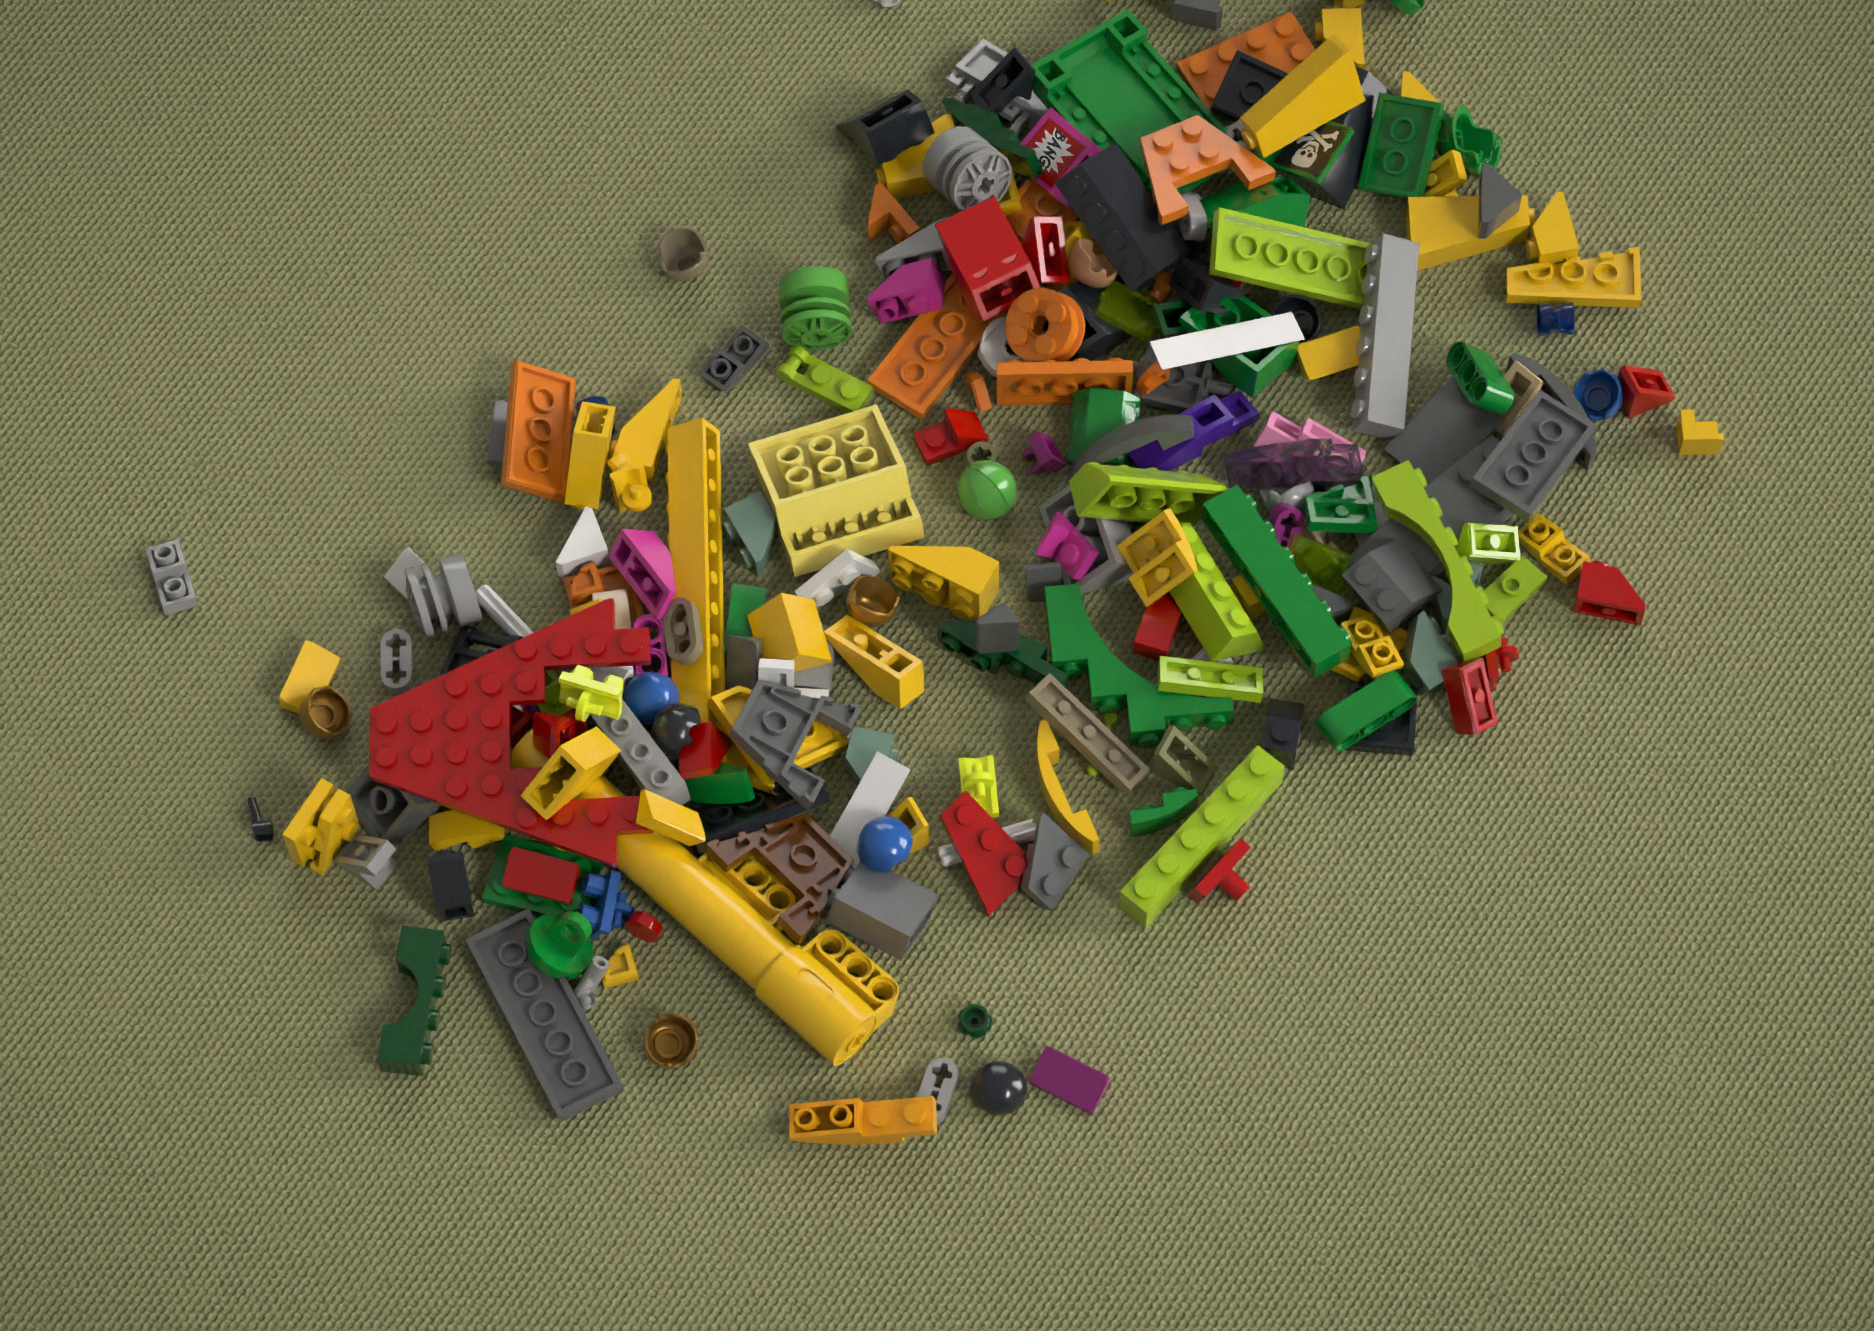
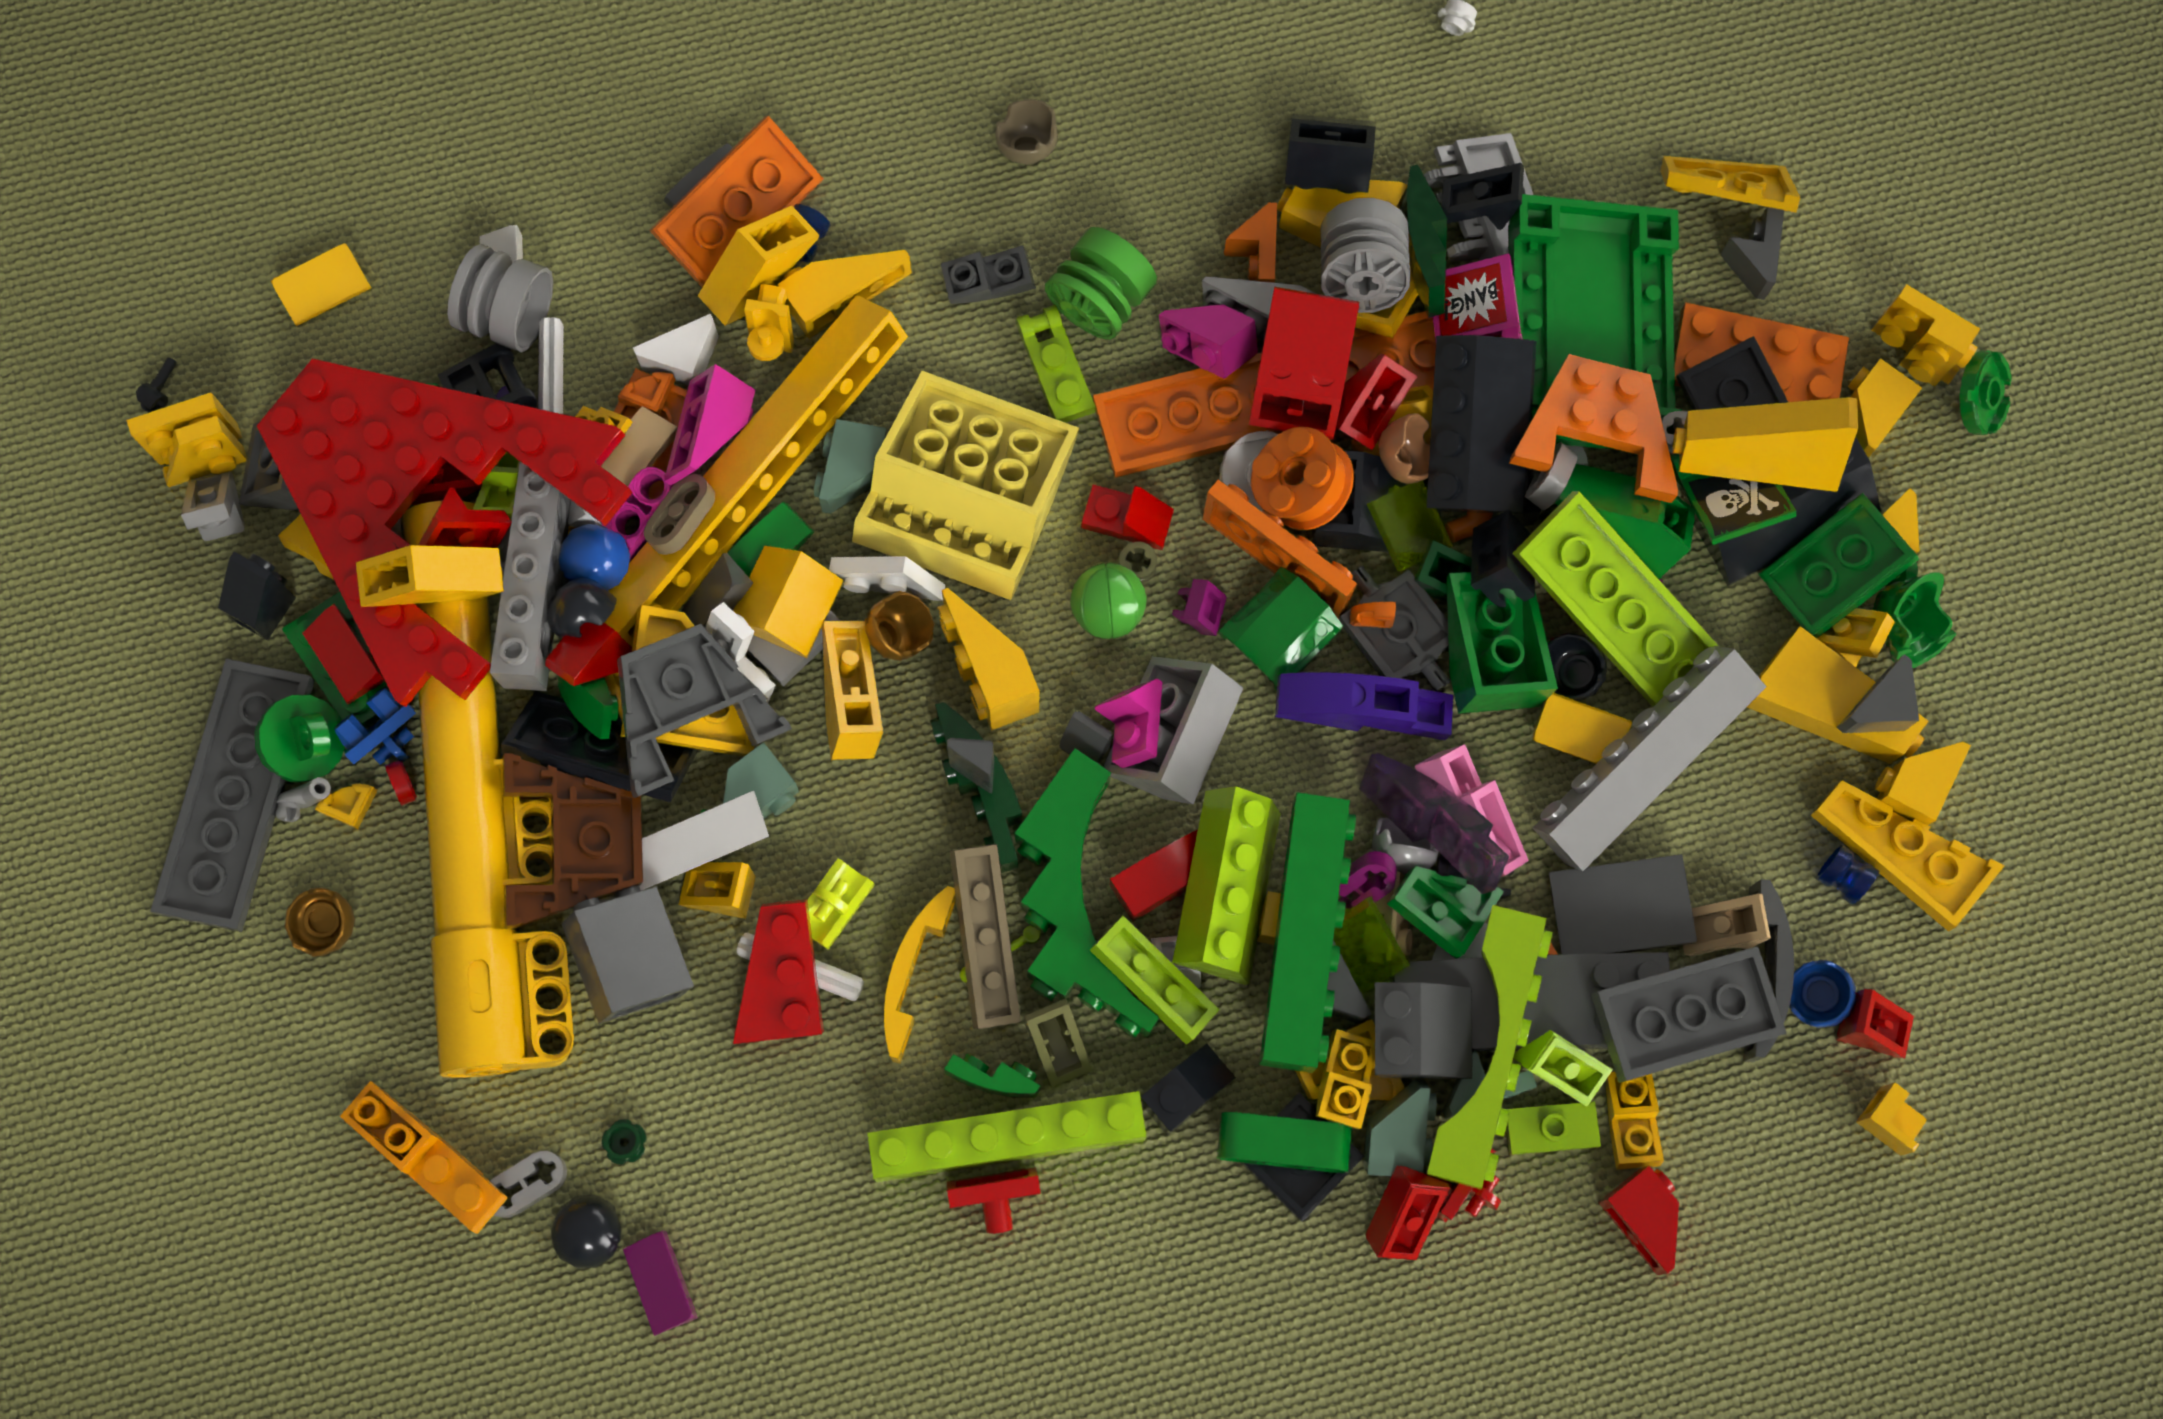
camera: 35 degrees right, 10 degrees up
light grey slope [146,539,198,616] -> none
pearl gold hair [299,686,351,739] -> none
dark green arch [377,926,452,1076] -> none
light grey beam [380,629,413,696] -> none
neon yellow hips [559,665,623,722] -> none
yellow slope [636,789,706,846] -> none
blue hair [856,815,913,872] -> none
orange tile [964,370,992,412] -> none
dark grey wing [1021,812,1088,910] -> none
dark grey slope [1068,415,1194,485] -> none
lime slope [1069,462,1227,527] -> none
yellow slope [1117,508,1197,607] -> none
white sticker [1150,312,1305,370] -> none
green beam [1446,341,1514,416] -> none

